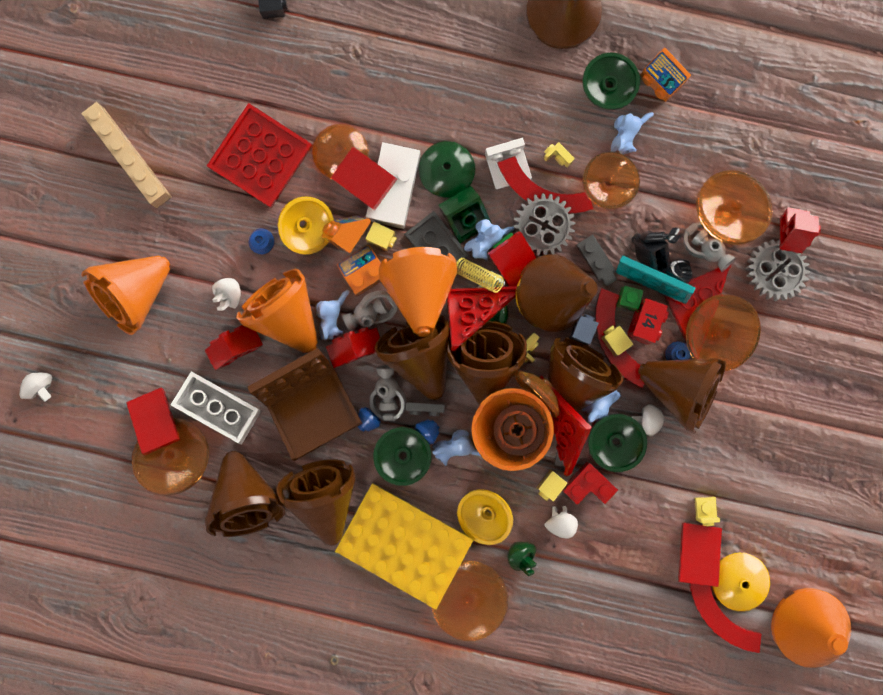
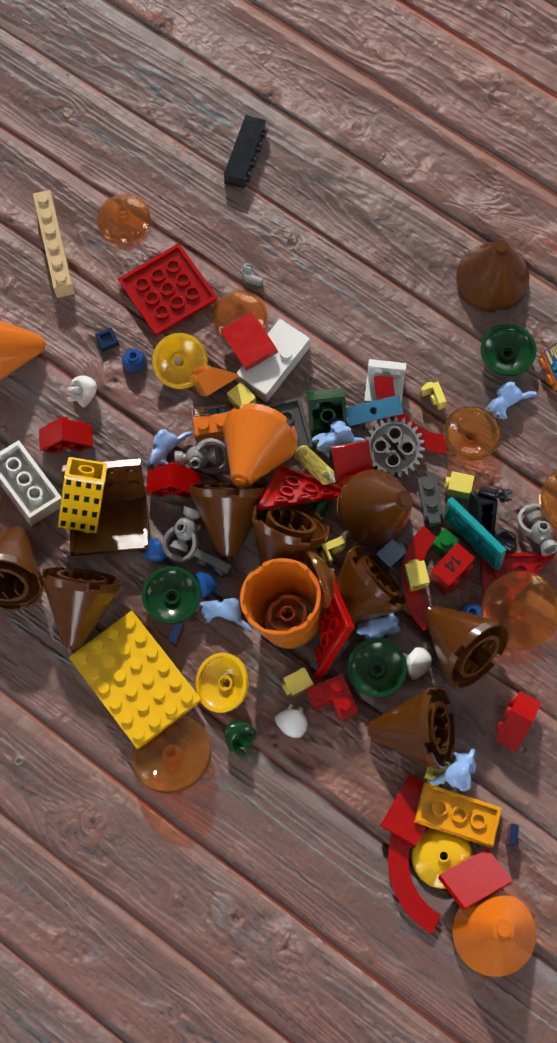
camera: 25 degrees right, 15 degrees down
orange cone [236,269,318,353] -> none
dark green dish [419,141,475,198] -> none
none -> yellow slope [58,457,108,533]
none -> dark blue tile [95,327,119,352]
none -> clear orange dish [97,194,151,243]
none -> dark blue tile [168,623,184,647]
none -> light grey arm [241,263,263,287]
none -> dark azure tile [346,395,403,426]
none -> reddish brown cone [367,687,455,769]
none -> light orange tile [414,782,502,848]
none -> light blue animal [430,749,476,791]
none -> tile [438,848,513,911]
none -> light yellow brick [444,471,474,500]
none -> red brick [495,691,541,752]
none -> dark blue tile [506,823,519,847]

